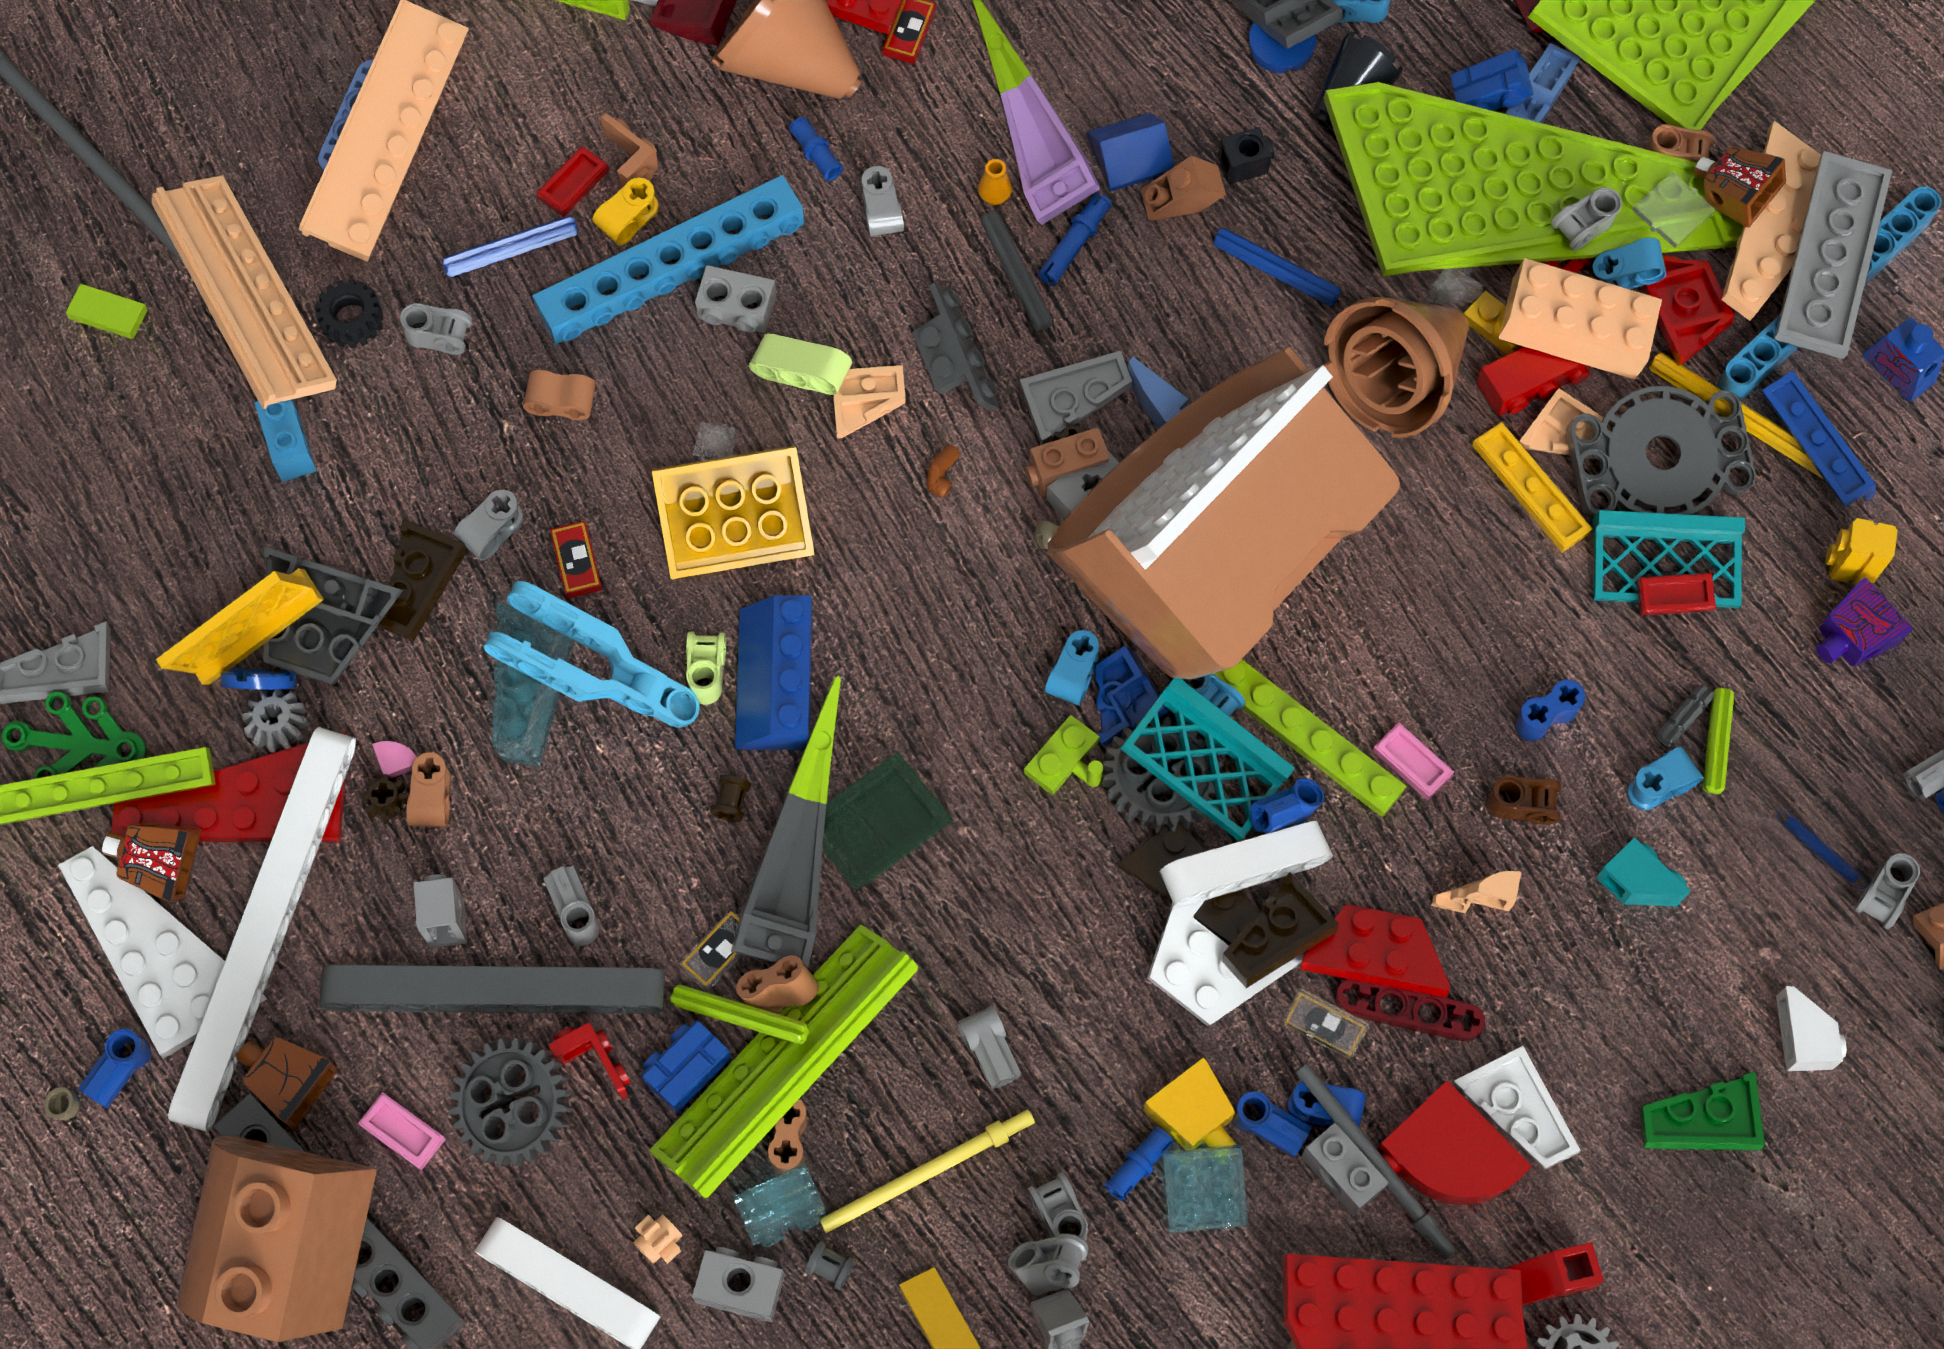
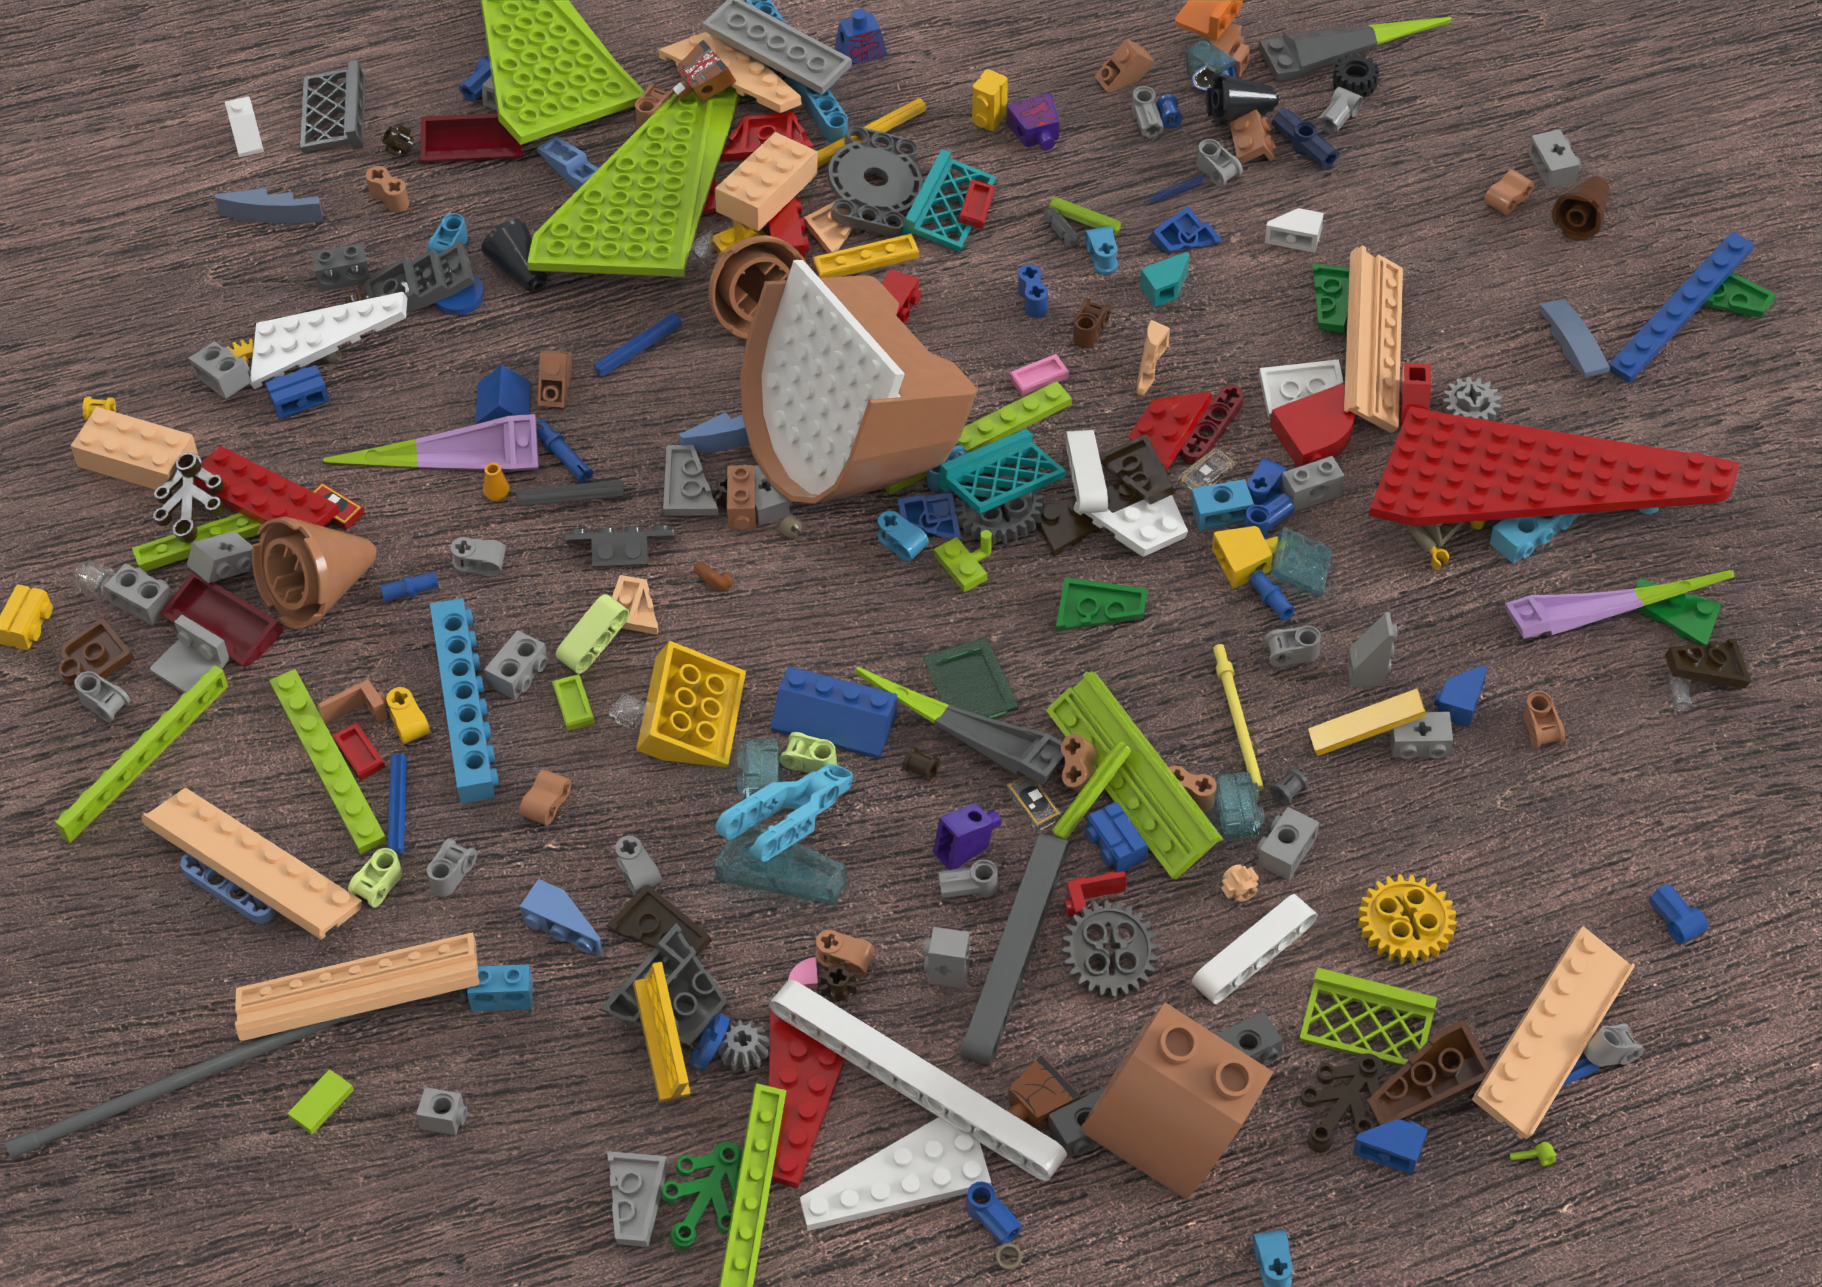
camera: 70 degrees left, 15 degrees down
torso [102,822,202,902] -> none
black tyre [315,279,383,348] -> none
bright pink tile [358,1092,446,1171] -> none
tile [550,521,602,599] -> none
light grey piece [957,1006,1021,1090] -> none
light grey piece [1008,1234,1088,1295] -> none
black brick [1218,127,1274,184] -> none
blue piece [1249,778,1324,834] -> none
dark grey bar [1295,1062,1457,1259] -> none
blue brick [1451,49,1533,111] -> none
light grey piece [1551,188,1622,251] -> none
dark azure piece [1593,238,1666,289] -> none
clear piece [1632,172,1715,248] -> none
blue fence [1762,371,1876,508] -> none
none -> lime plate [269,669,387,854]
none -> yellowish green piece [348,848,402,907]
none -> light grey brick [416,1087,467,1135]
none -> medium blue slope [520,879,603,956]
none -> lime tile [552,674,595,731]
none -> clear light blue brick [737,739,779,799]
none -> red slope [881,269,922,323]
none -> dark purple torso [933,803,1001,870]
none -> green wing [1056,577,1148,631]
none -> blue slope [1148,206,1222,253]
none -> dark azure brick [1190,479,1254,531]
none -> light nougat plate [1344,245,1403,434]

